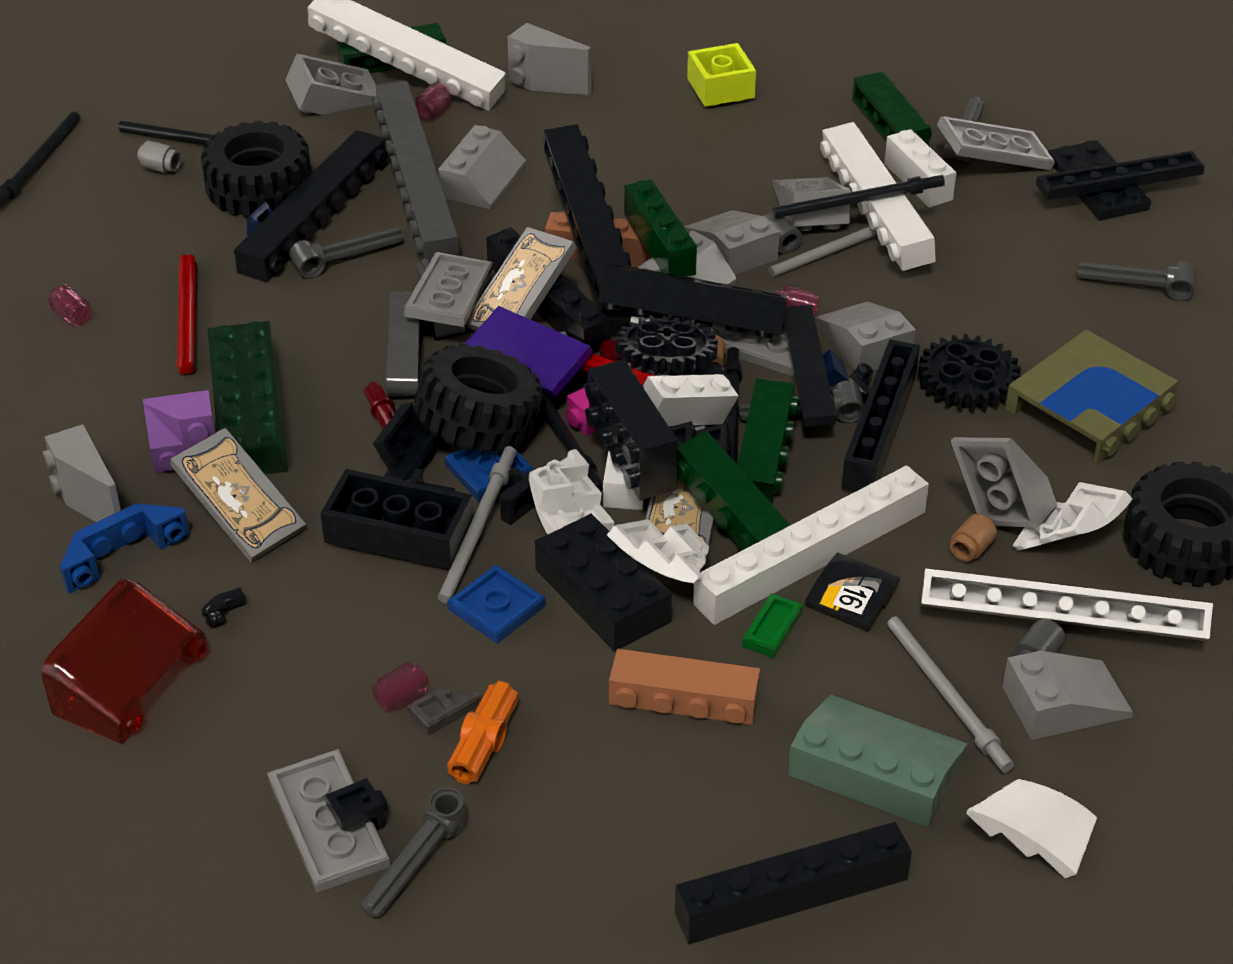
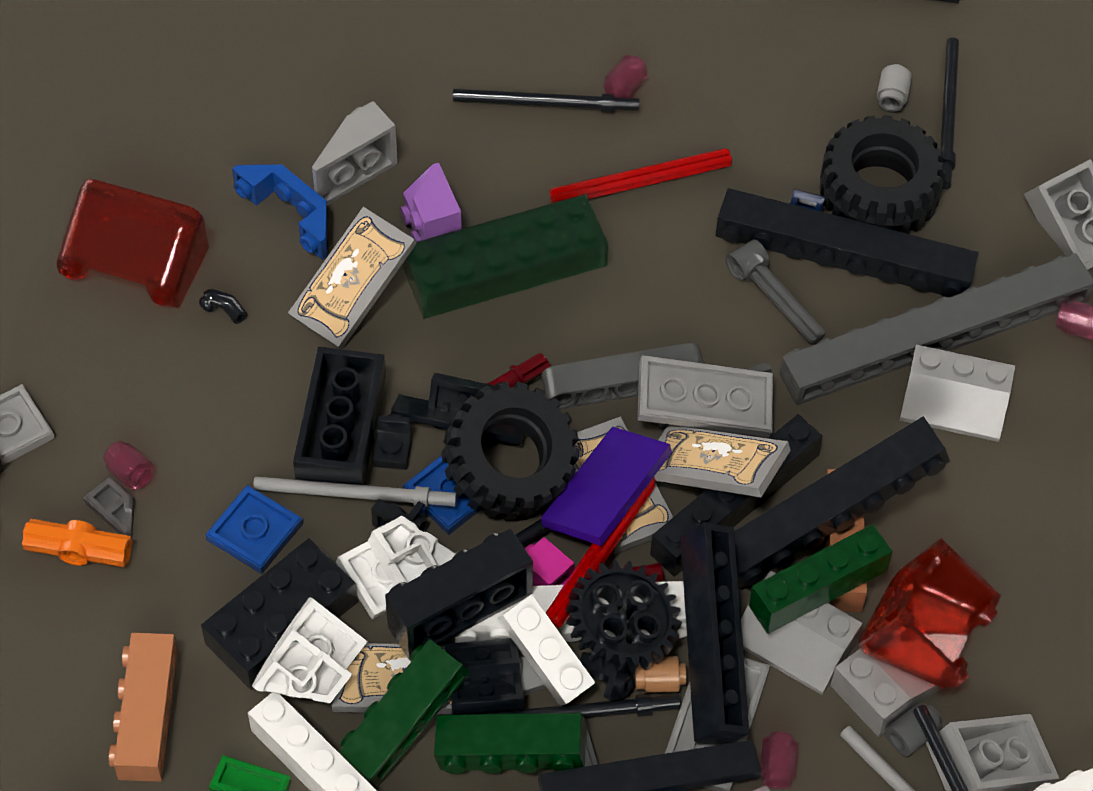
camera: 80 degrees right, 15 degrees up
none -> black bar [453,89,640,113]
none -> clear red windscreen [857,538,1001,689]

